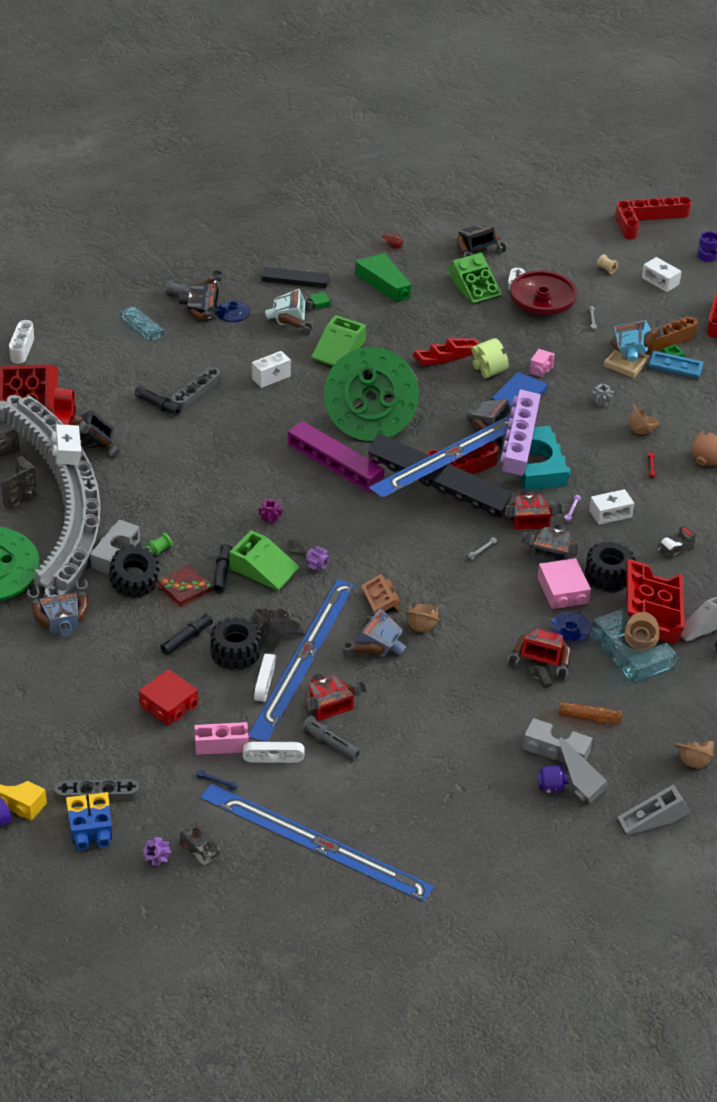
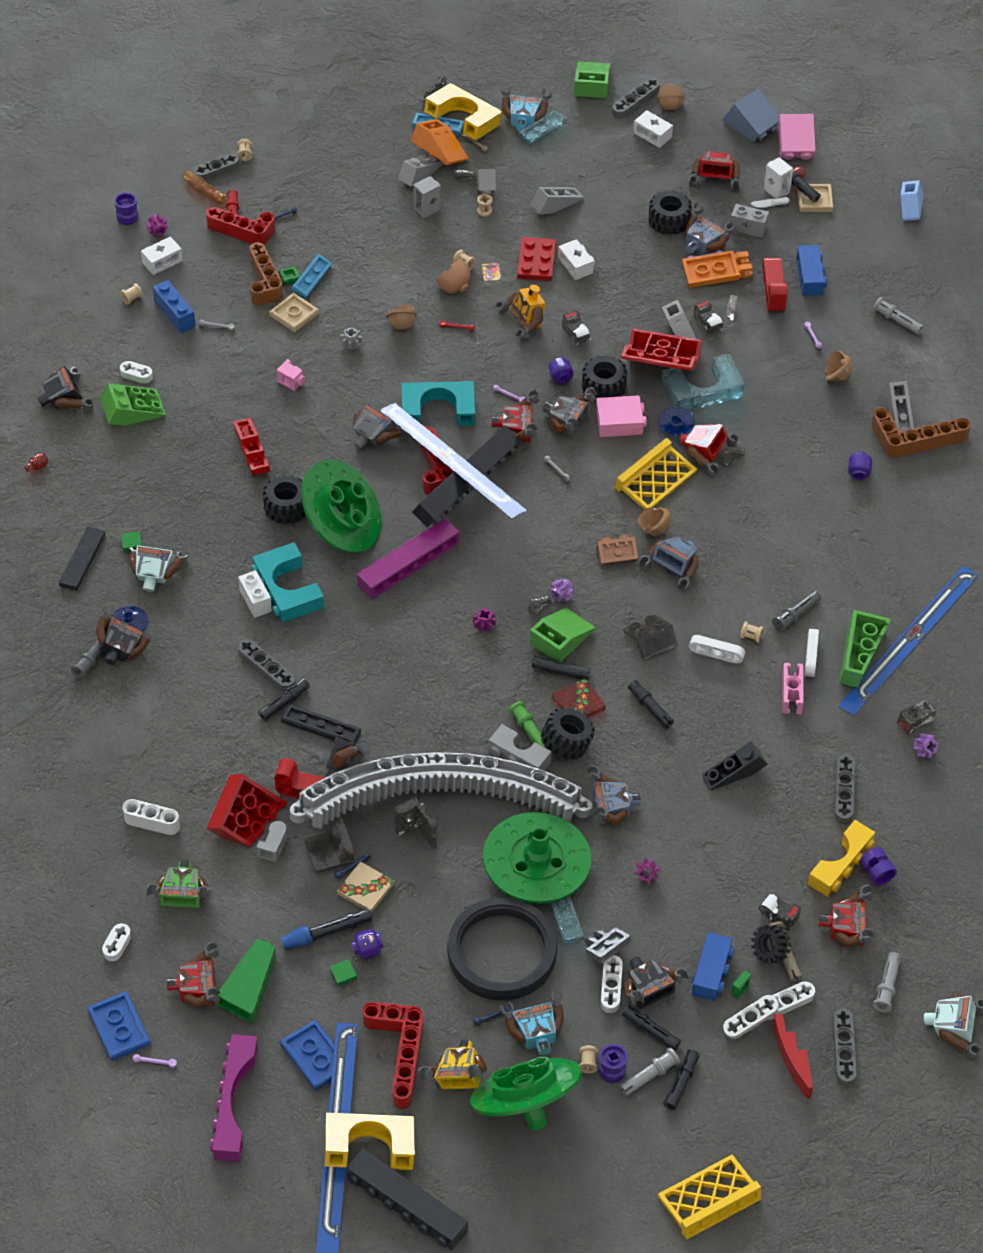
camera: 80 degrees left, 10 degrees up
white brick [51,424,81,465] -> none
blue hips [66,792,112,851] -> none
clear light blue plate [121,306,164,341] -> none
red brick [139,669,198,726] -> none
dark blue hinge [197,770,237,790] -> none
black tyre [210,617,261,670] -> none
sticker [248,579,355,742] -> none
torso [303,674,367,721] -> none
bright green slope [311,315,366,366] -> none
green slope [355,253,411,302] -> none
yellowish green brick [471,338,509,379] -> none
blue tile [491,372,548,407] -> none
lavender brick [500,389,541,476] -> none
dark red dish [510,270,577,315] -> none
light grey arch [523,718,593,764] -> none
clear orange pin [559,701,623,724] -> none
light grey slope [559,737,608,804] -> none
white brick [589,489,634,525] -> none
torso [610,320,664,362] -> none
red beam [615,196,692,240] -> none
medium nougat piece [624,612,659,651] -> none
none -> magenta gear [146,214,168,236]
none -> blue brick [153,280,196,333]
none -> teal arch [251,542,324,623]
none -> black tile [281,704,361,742]
none -> torso [495,285,545,340]
none -> dark purple head [548,358,573,384]
none -> yellow fence [614,438,697,510]
none -> black slope [702,741,768,790]
none -> tan bush [740,621,764,643]
none -> bright green wedge [839,610,891,688]
none -> dark orange beam [871,407,971,458]

